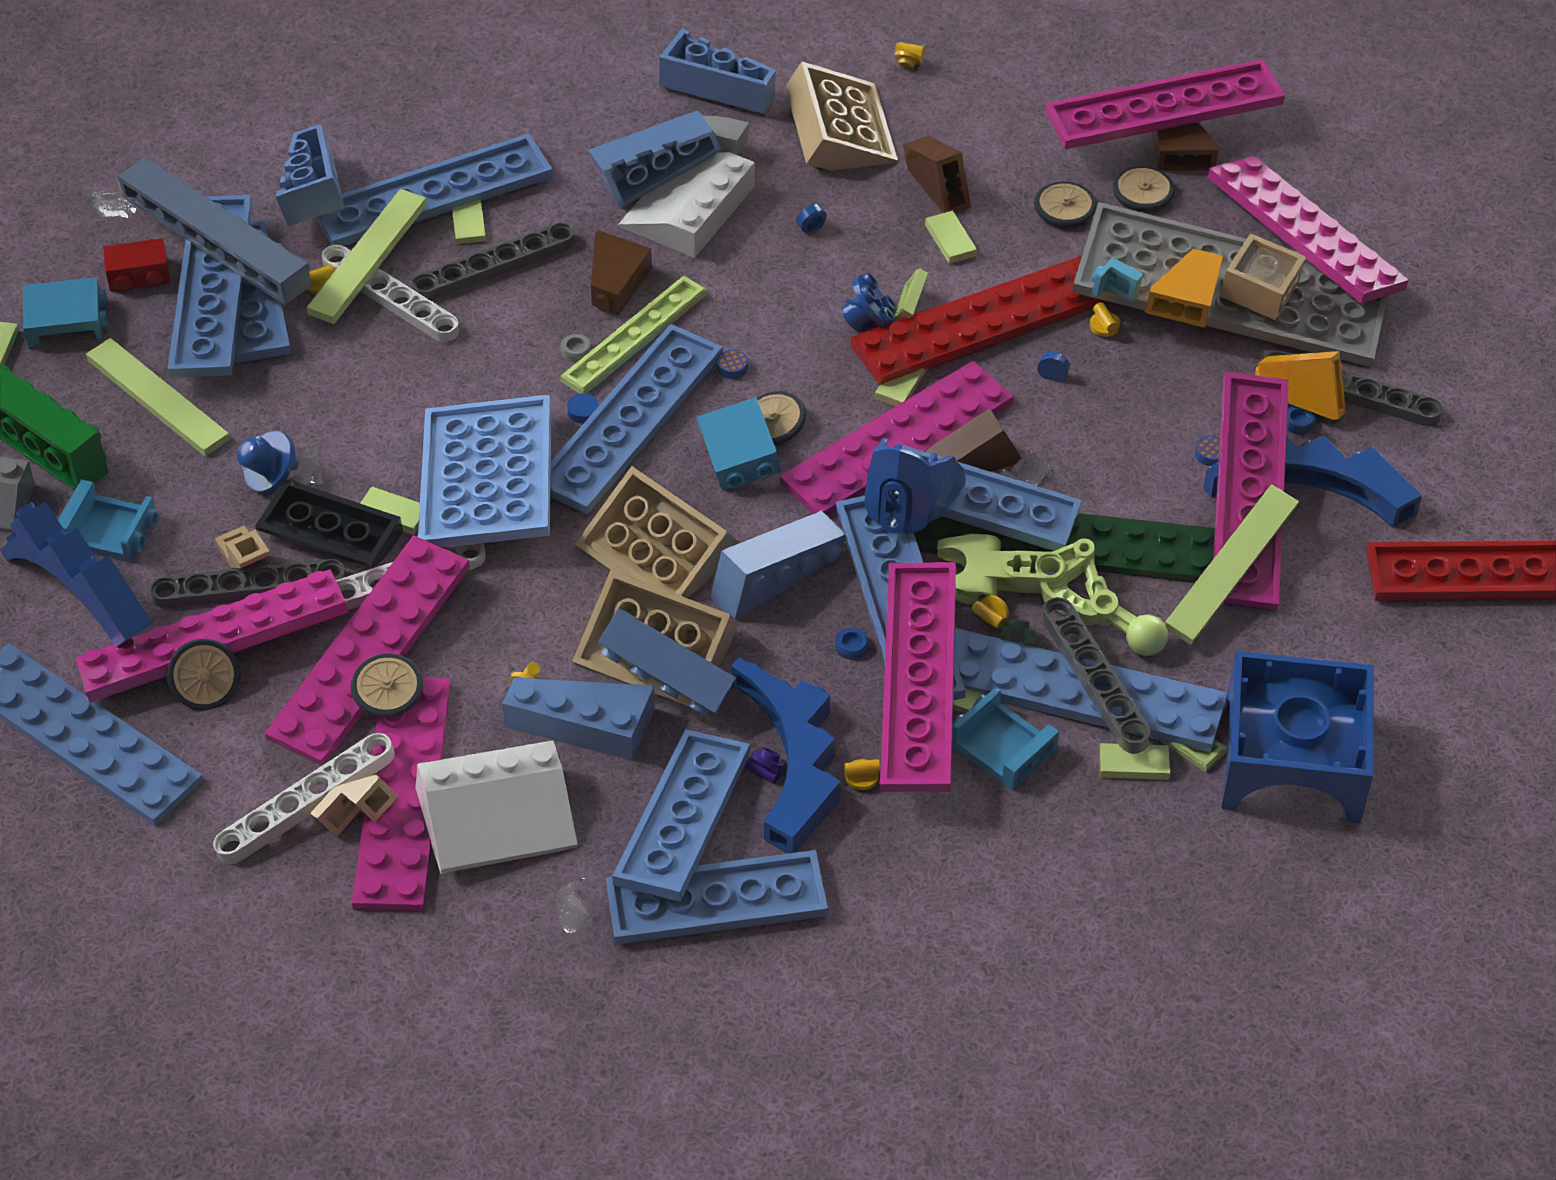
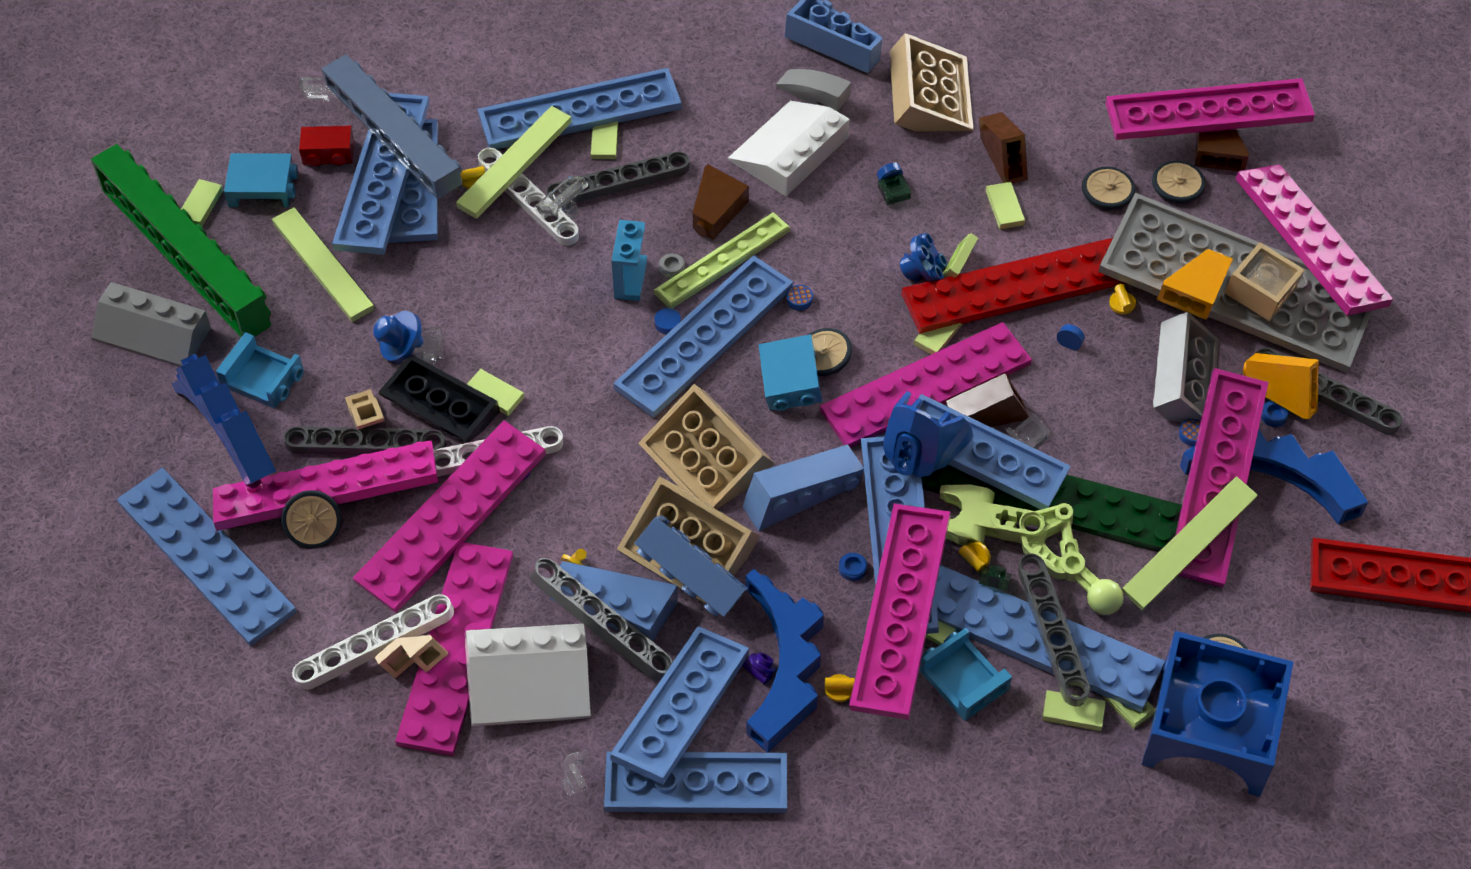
camera: 10 degrees right, 5 degrees up
medium blue wedge [276,124,345,226] -> none
tan wheel [351,654,423,717] -> none
light blue plate [418,395,552,548] -> none
medium blue wedge [588,110,721,208] -> none
yellow plate [894,42,926,69] -> none
medium azure bracket [1091,257,1143,302] -> none
none -> dark grey beam [530,558,673,680]
none -> clear tile [535,176,589,219]
none -> dark azure panel [611,220,647,301]
none -> clear green plate [878,174,911,205]
none -> light grey slope [1153,312,1219,422]

